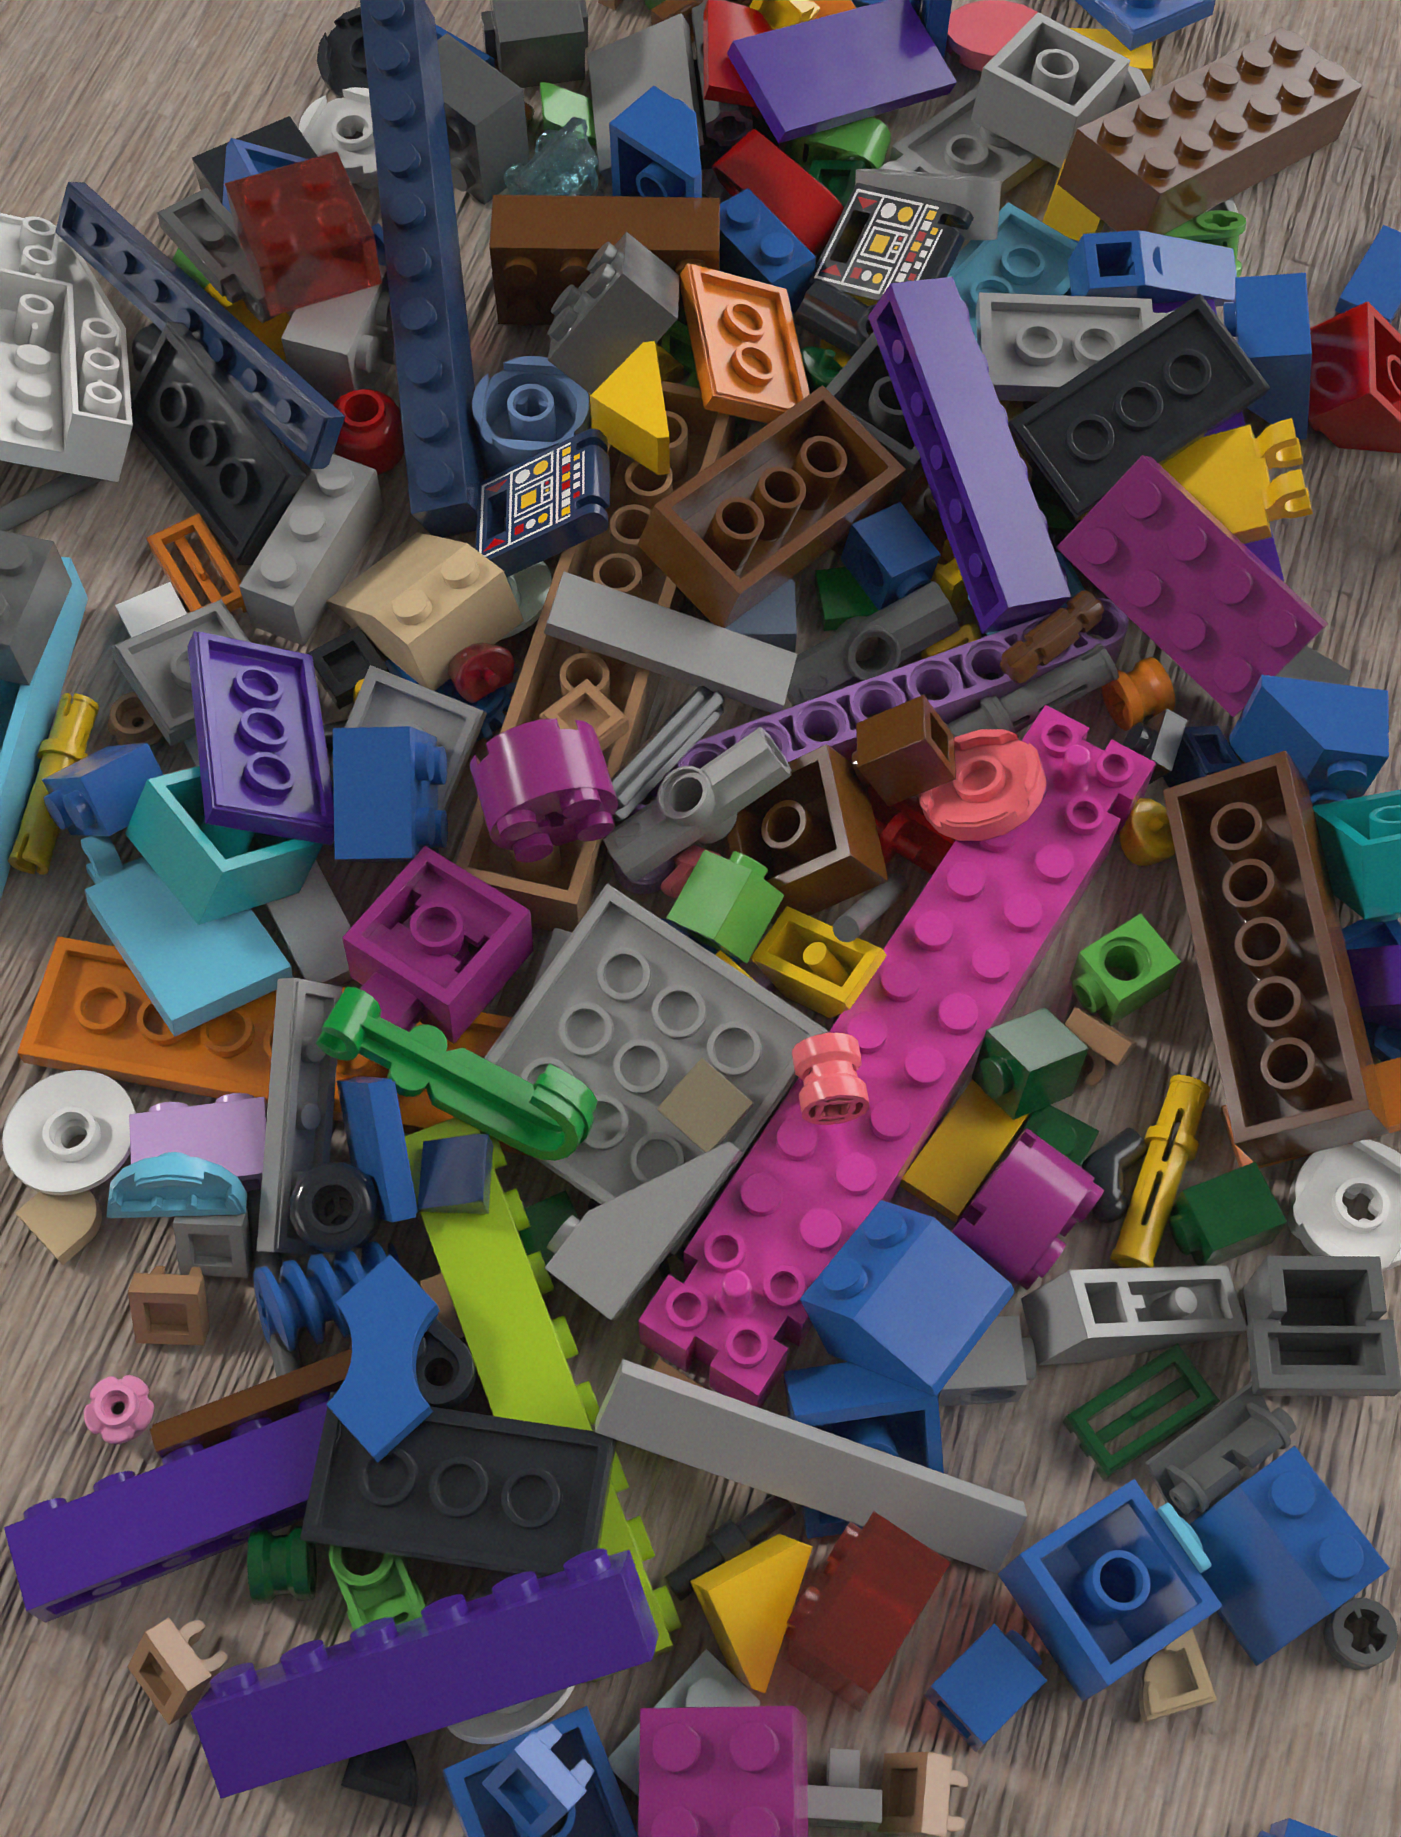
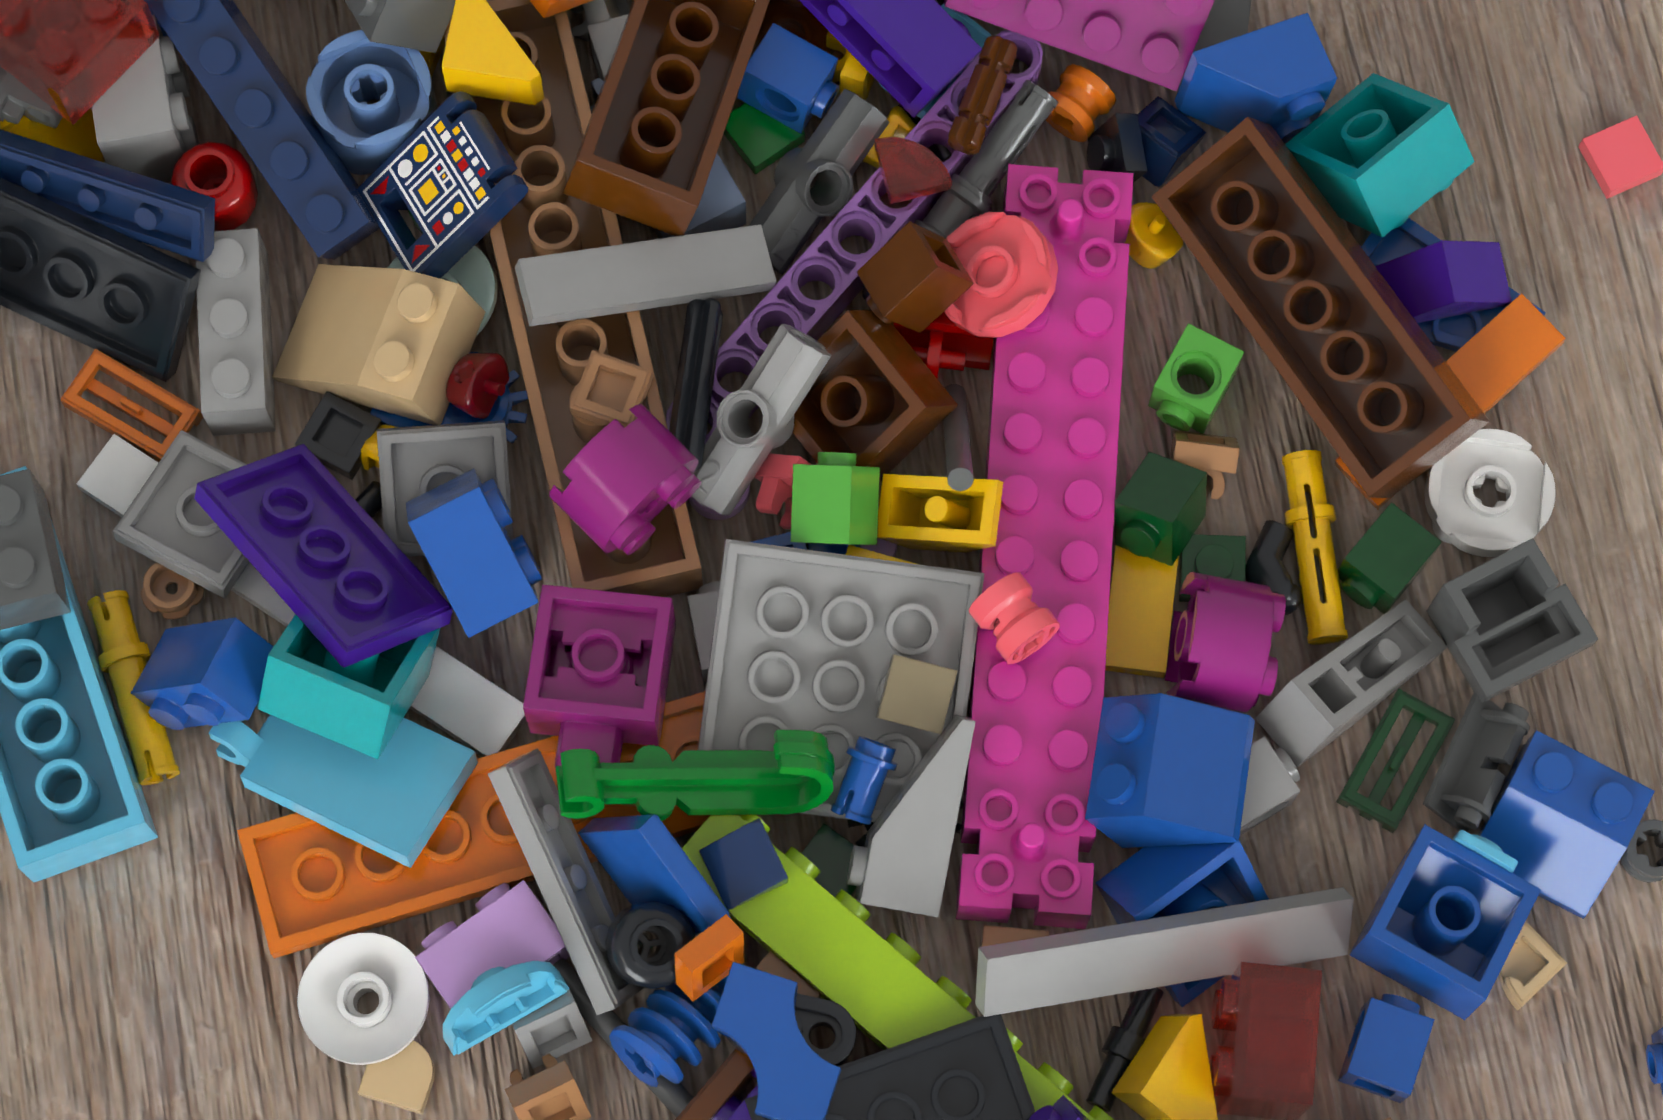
camera: 30 degrees left, 10 degrees up
none -> orange tile [674,914,744,1002]
none -> blue pin [830,736,898,825]
none -> clear red tile [874,137,952,204]

